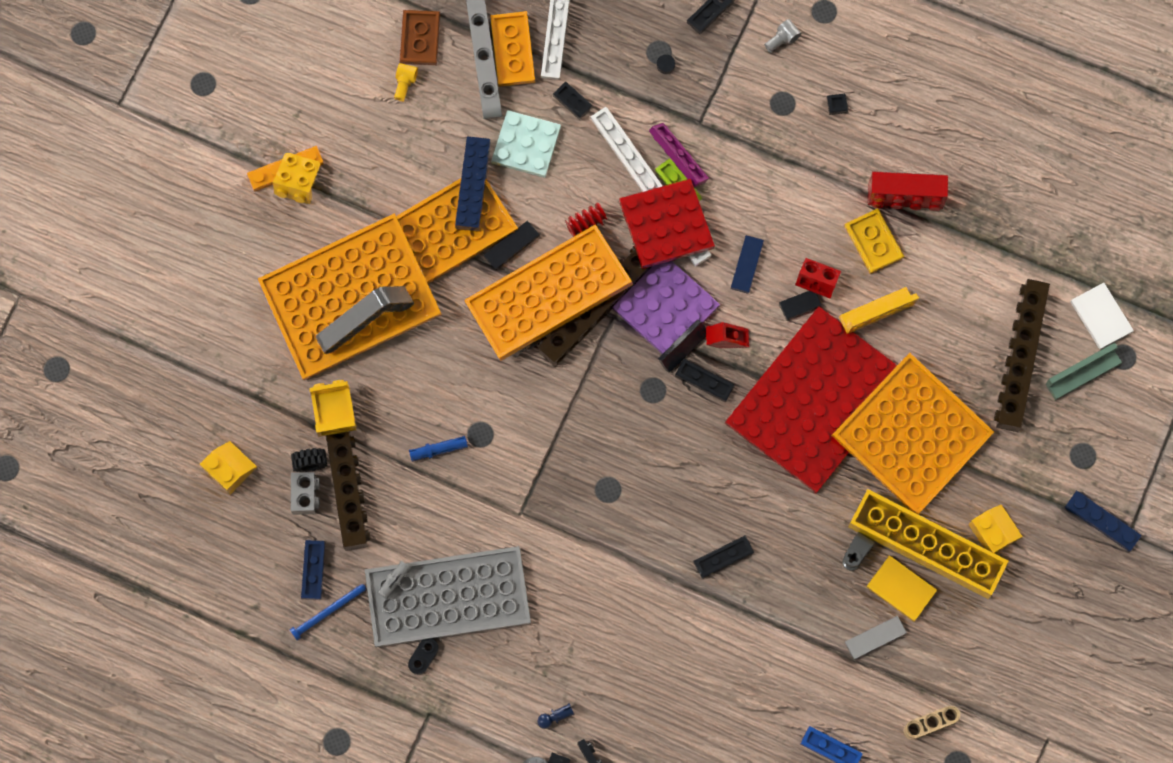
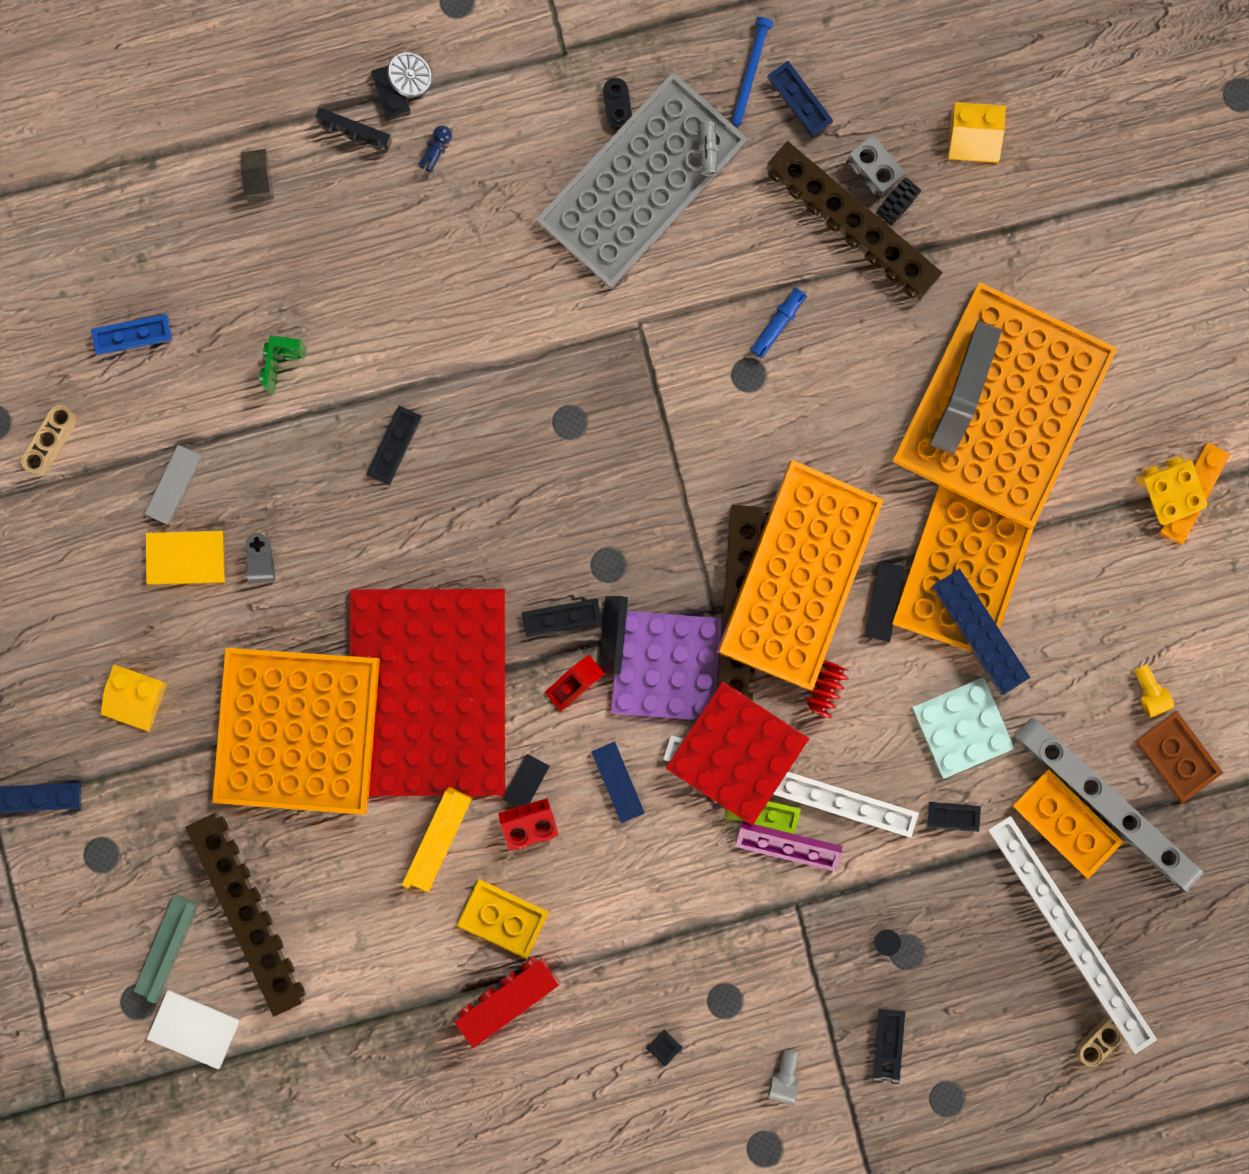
camera: 135 degrees right, 10 degrees up
yellow panel [309,380,357,437] -> none
yellow brick [848,489,1009,599] -> none
none -> green bracket [259,335,307,394]

